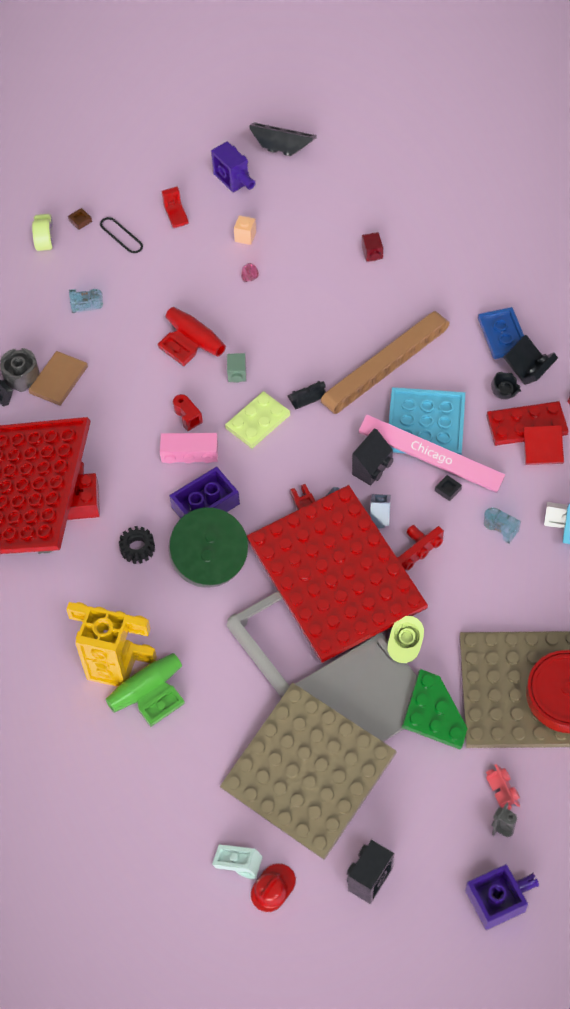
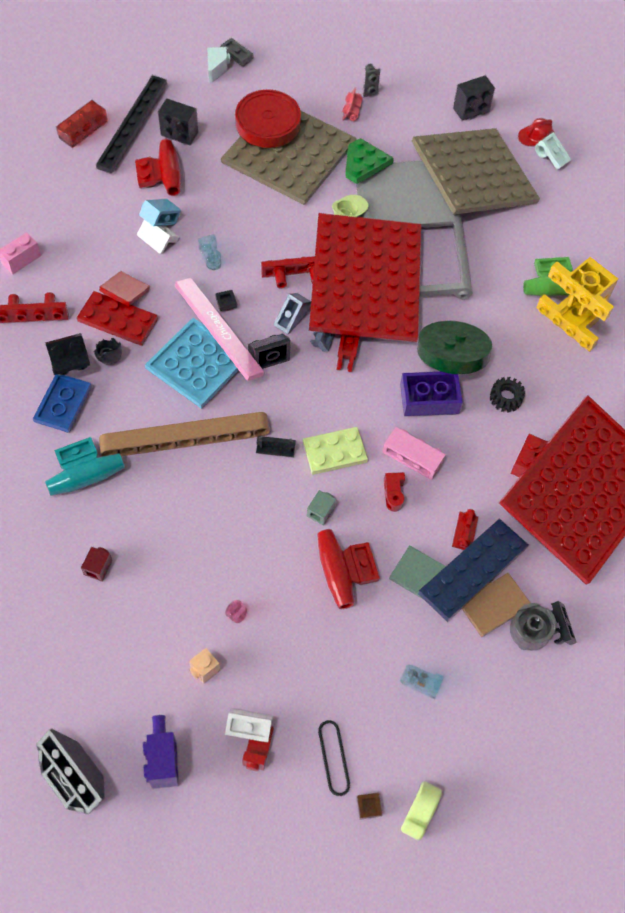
camera: 155 degrees left, 5 degrees up
dark purple brick [465,864,539,930] -> none
none -> teal plate [45,437,125,496]
none -> white panel [225,709,273,742]
none -> sand green tile [389,545,446,600]
none -> dark blue plate [418,518,529,622]
none -> red hinge [452,509,478,550]

